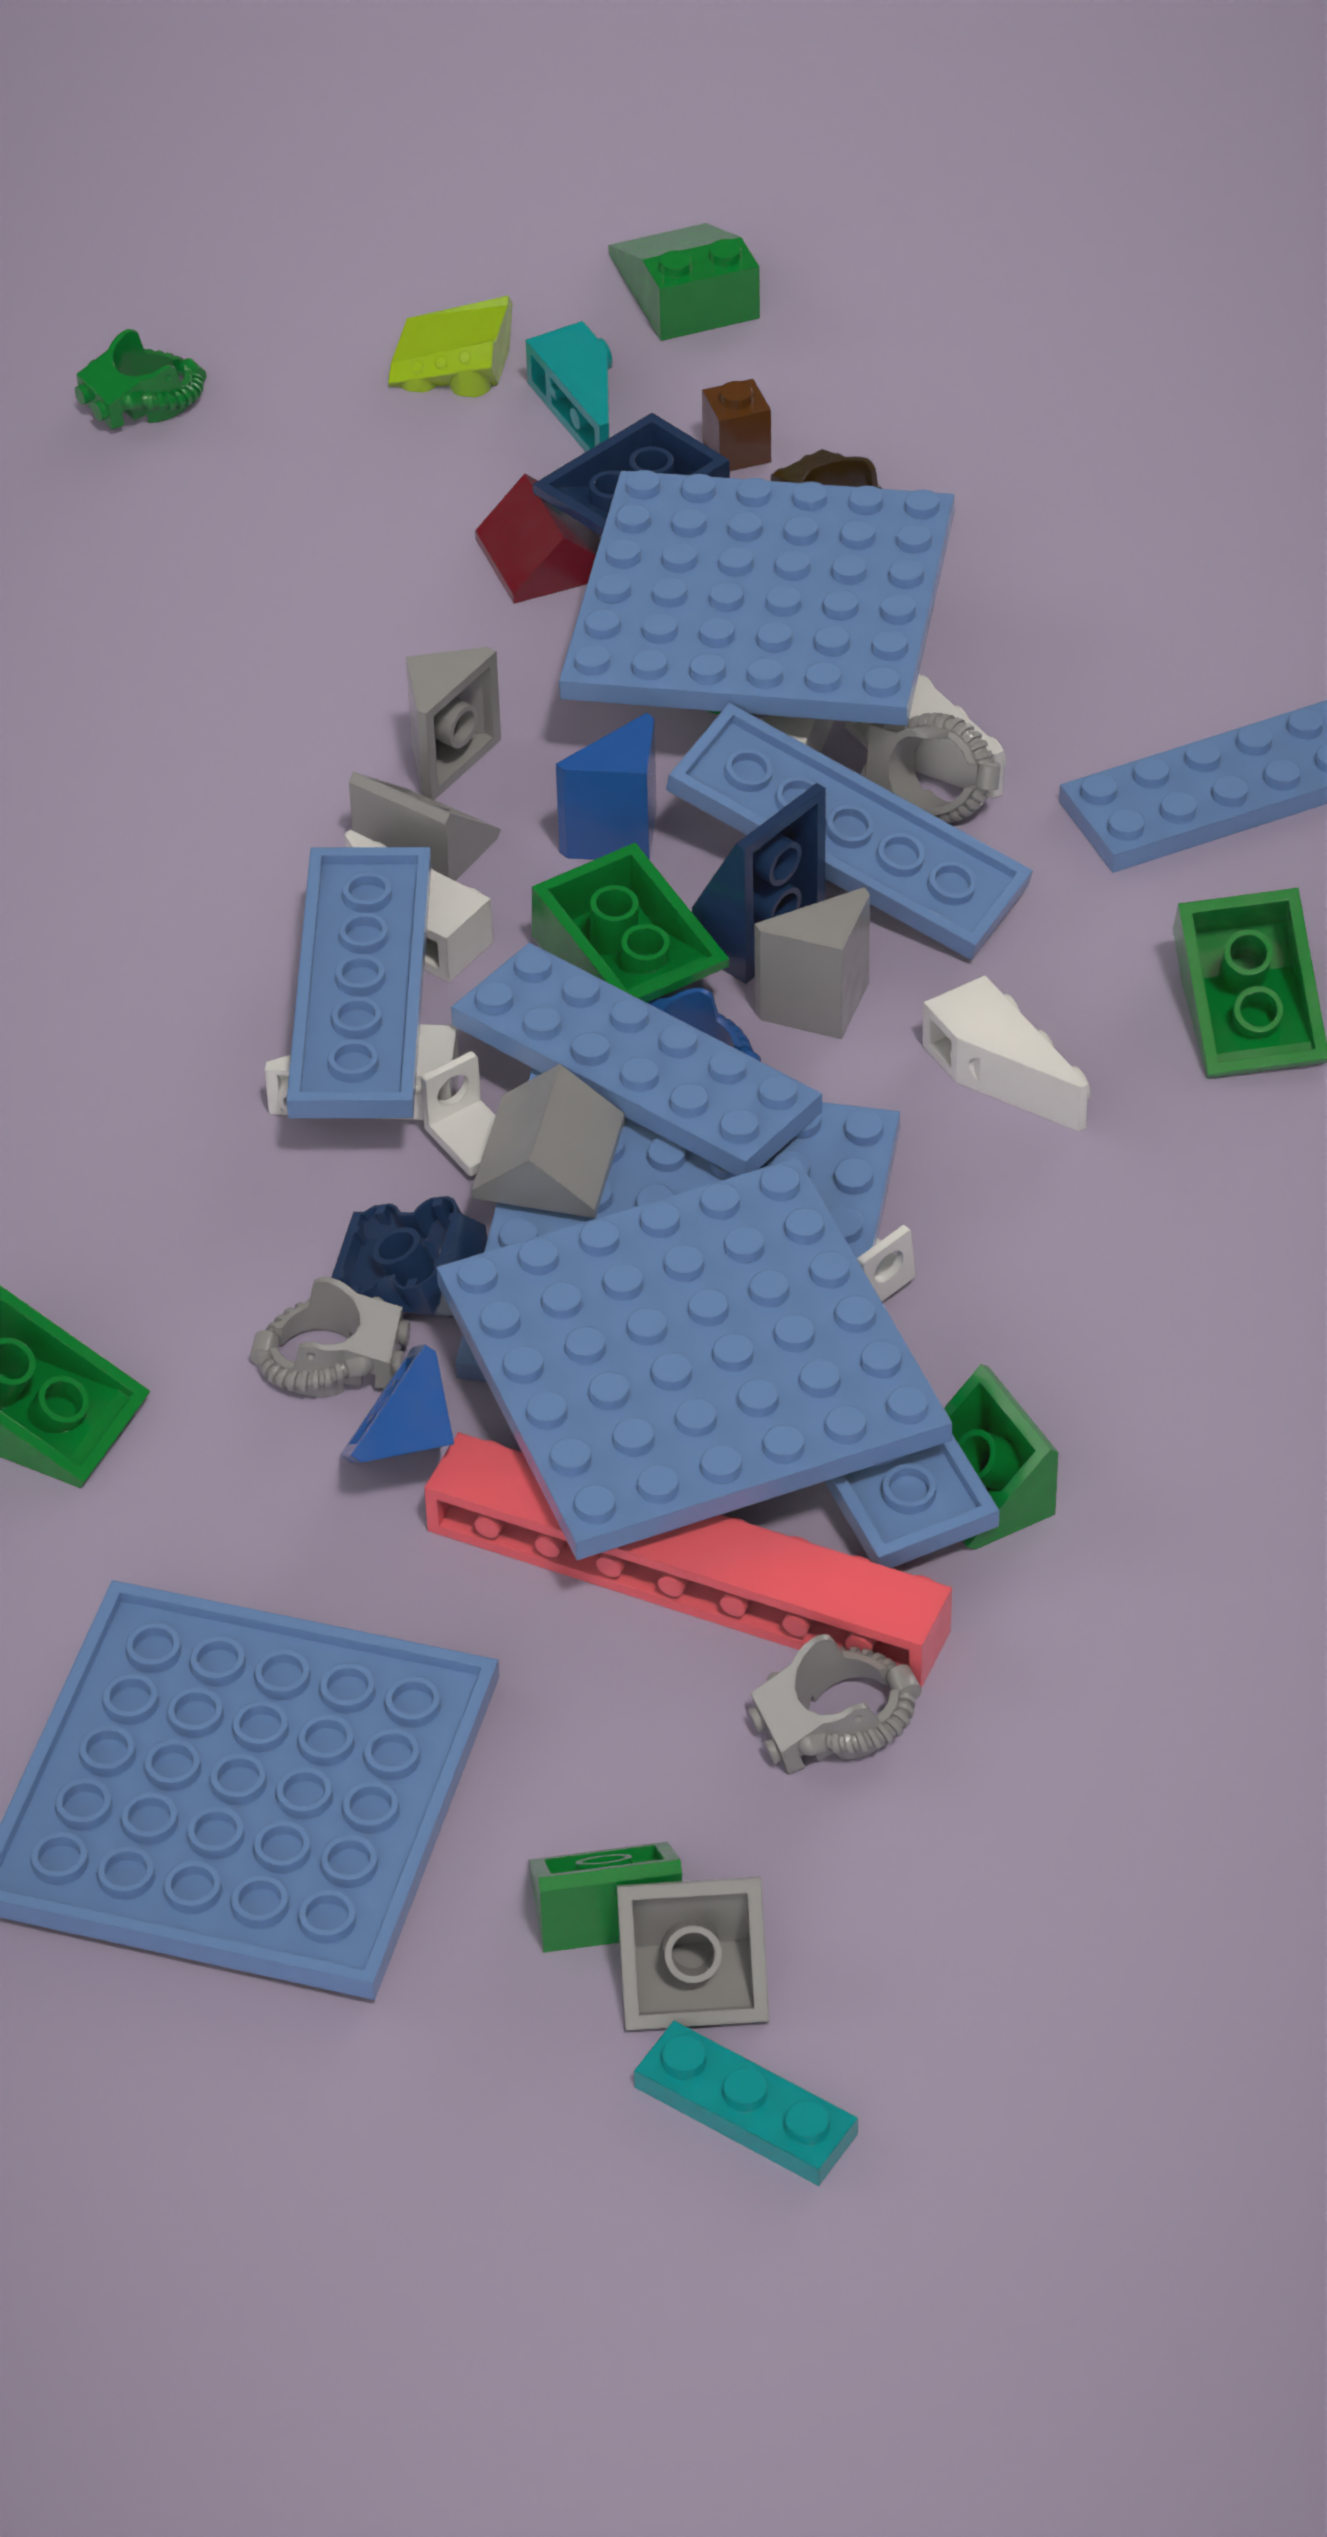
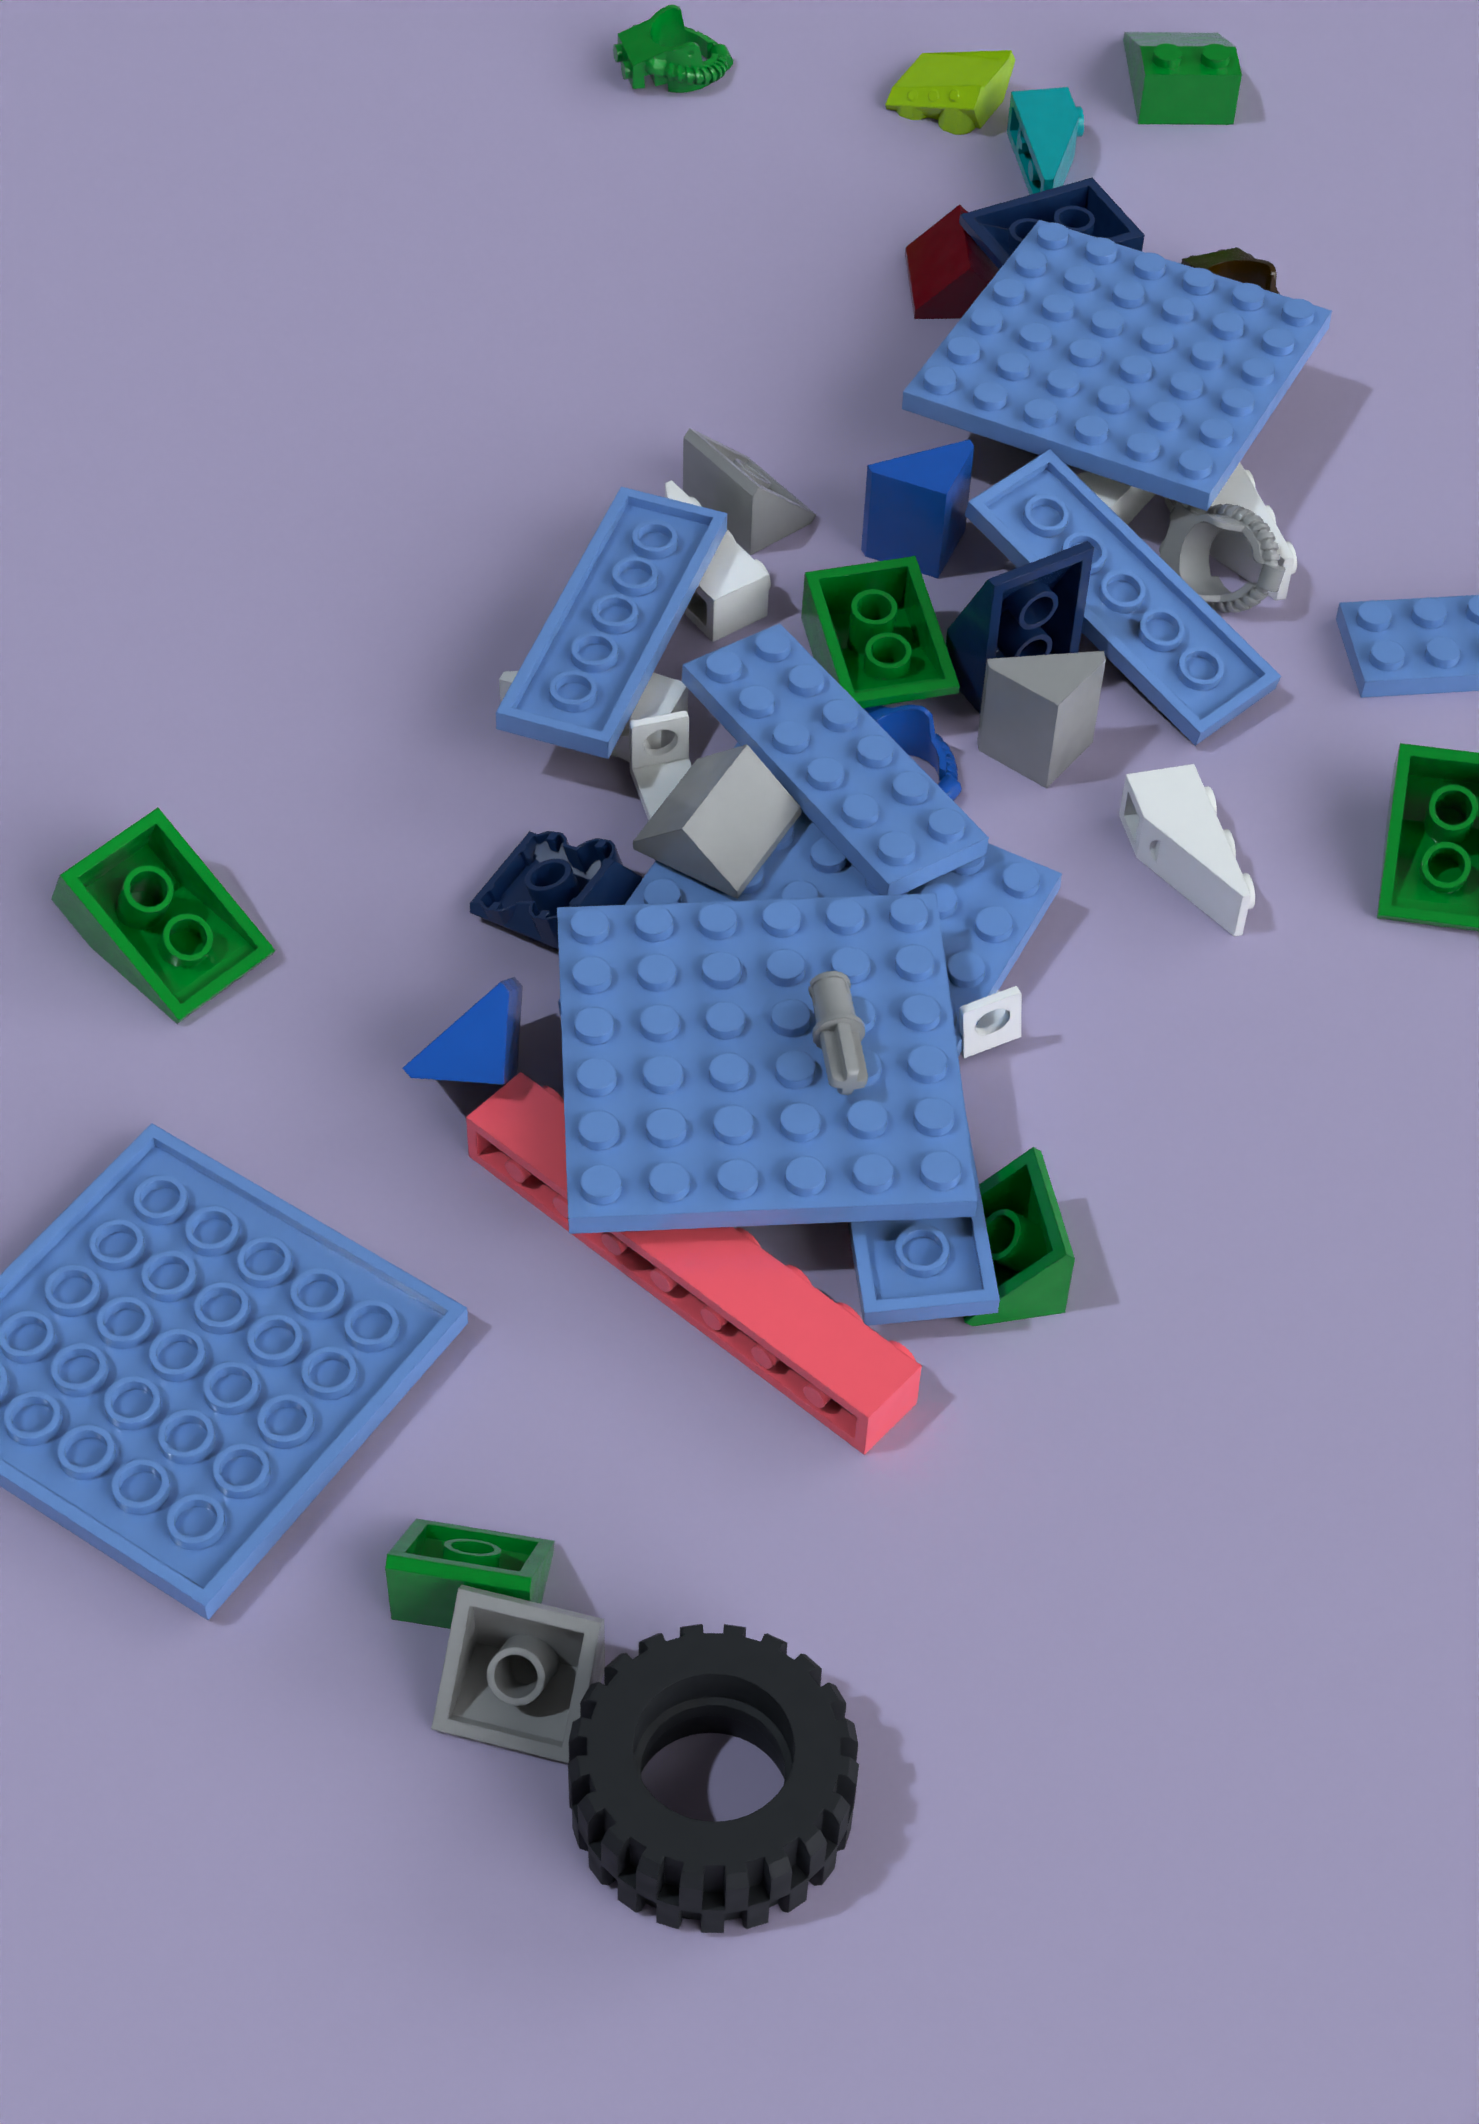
camera: 15 degrees right, 5 degrees up
light grey piece [250,1277,410,1397] -> none
light grey slope [406,647,501,800] -> none
teal plate [634,2021,858,2186] -> none
reddish brown brick [702,379,771,471] -> none
light grey piece [748,1634,922,1774] -> none
none -> black tyre [568,1624,859,1933]
none -> light grey axle [808,971,868,1095]

